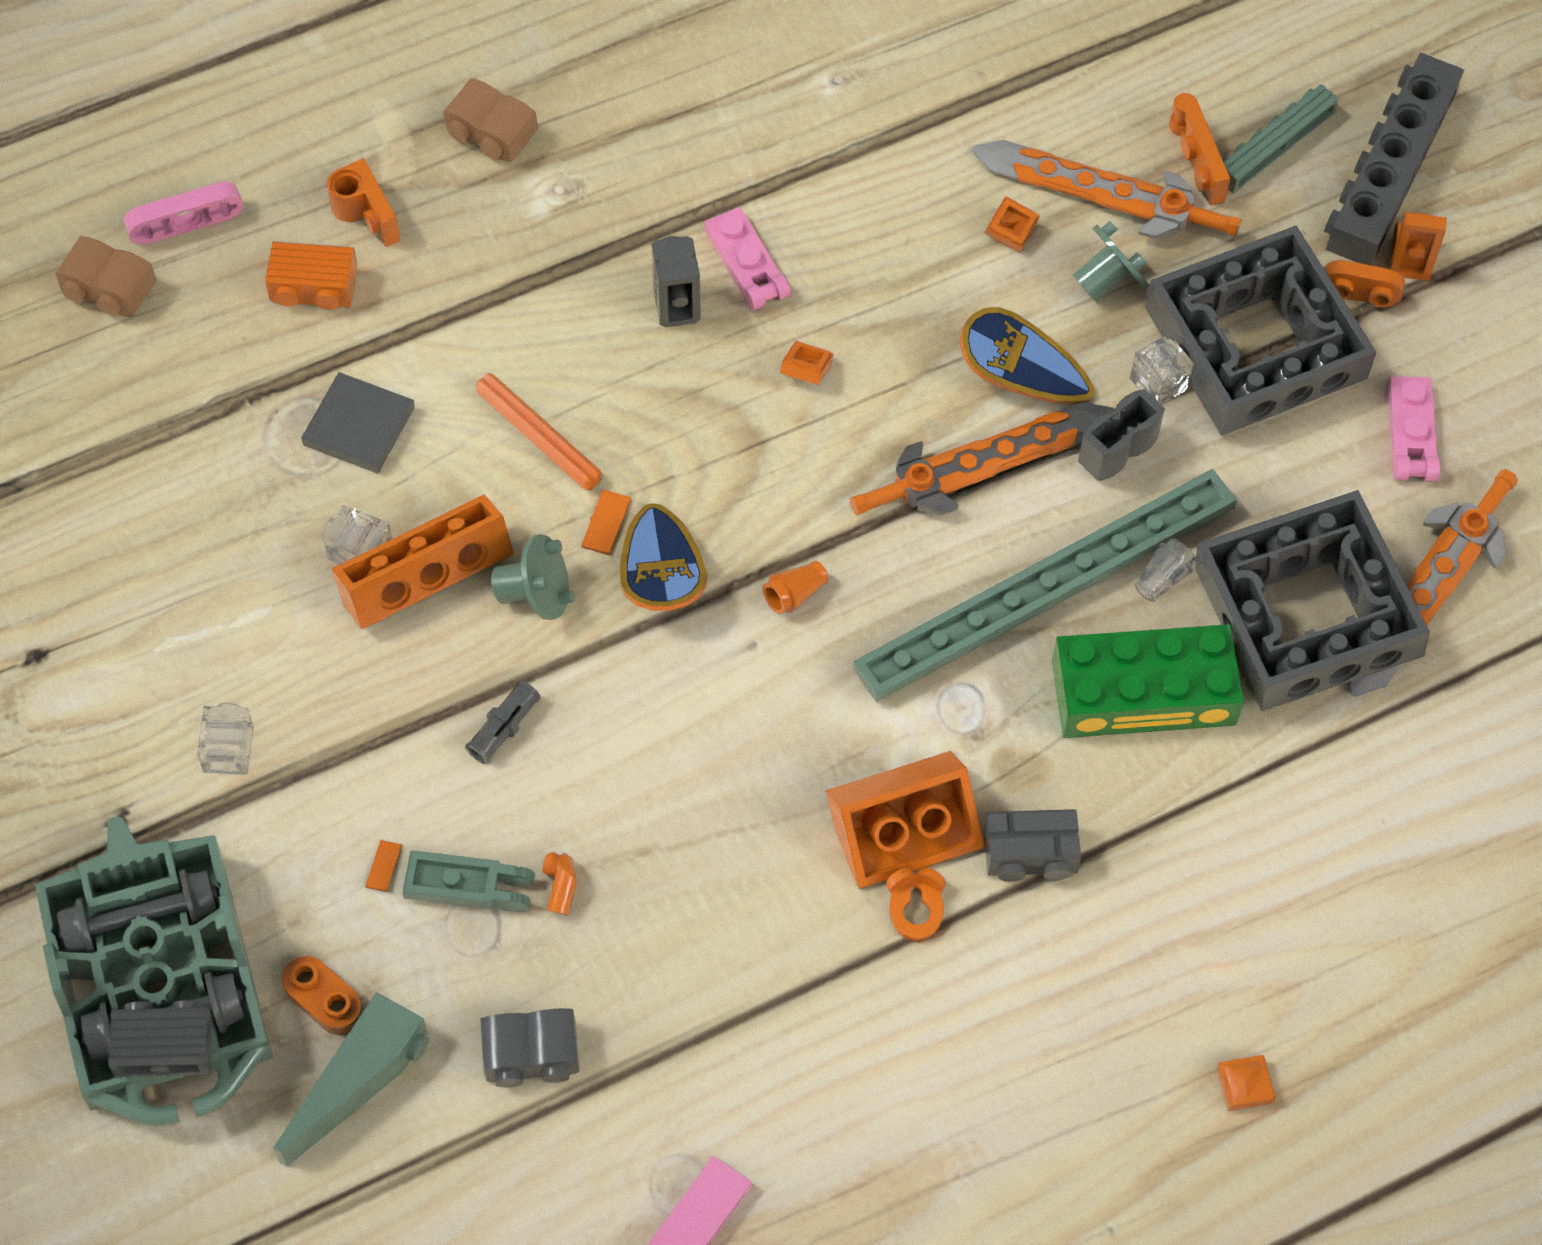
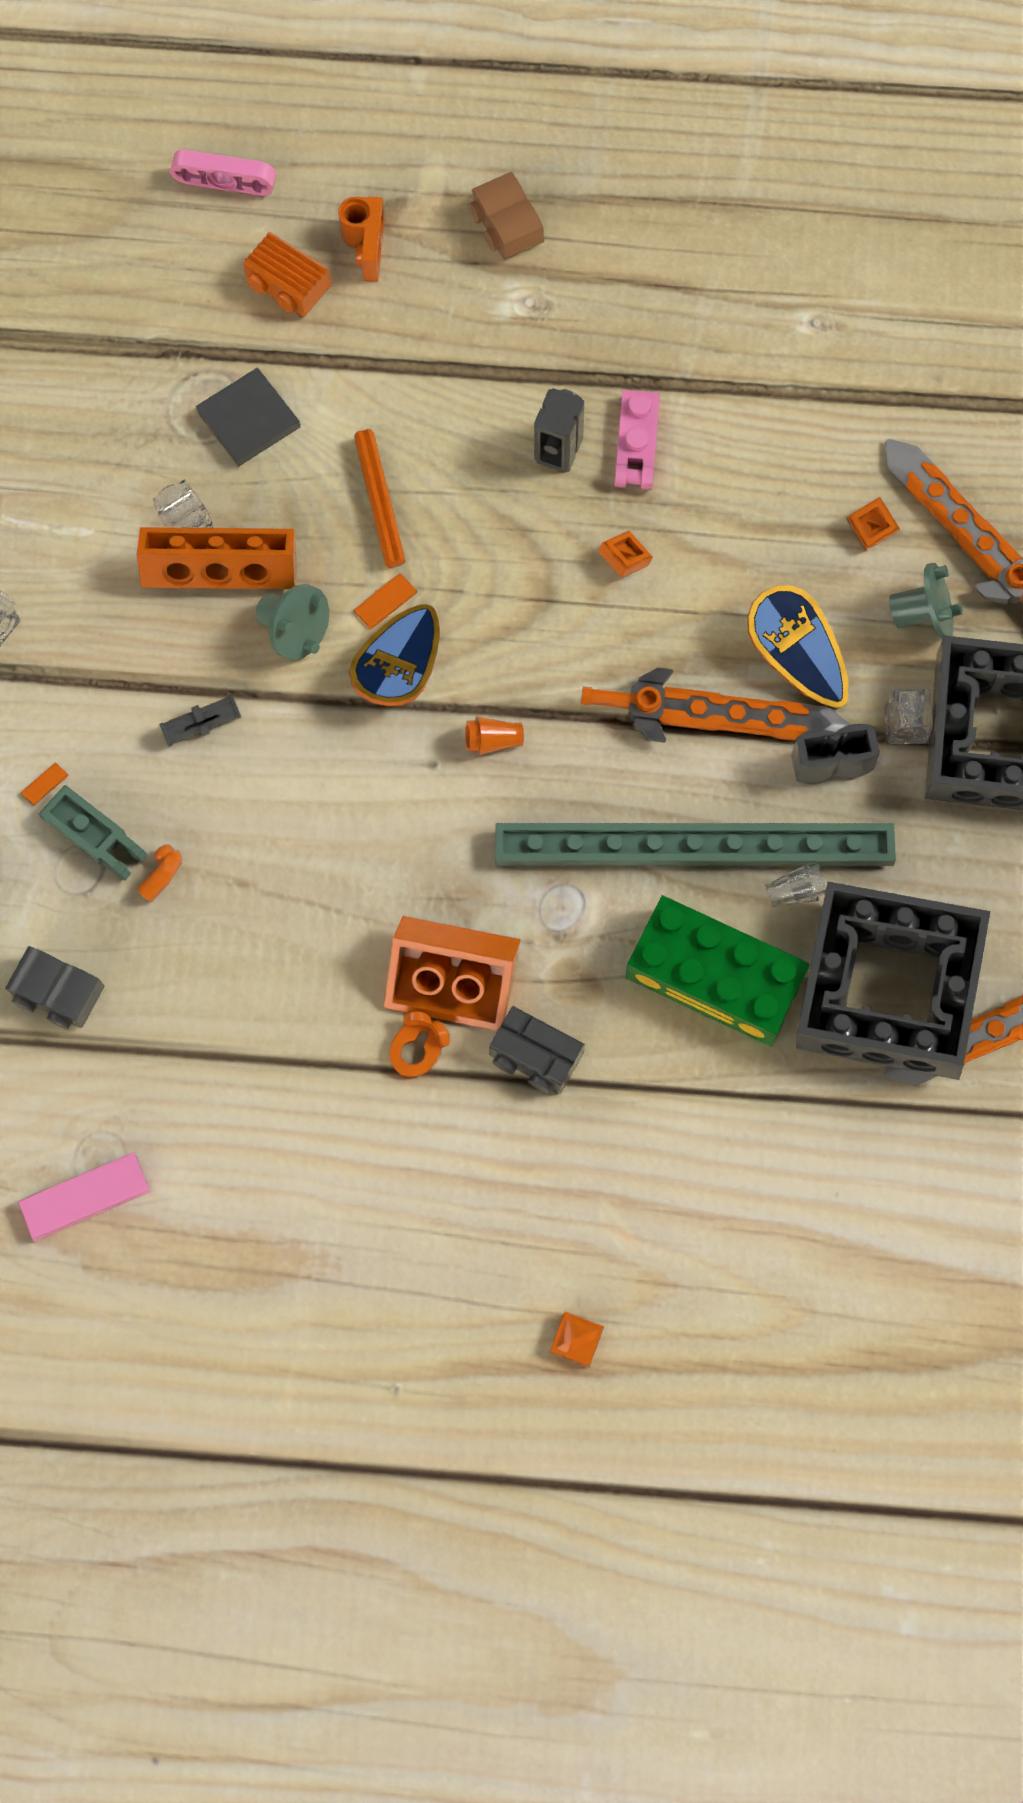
camera: 35 degrees right, 10 degrees up
medium nougat brick [55,236,156,317] -> none

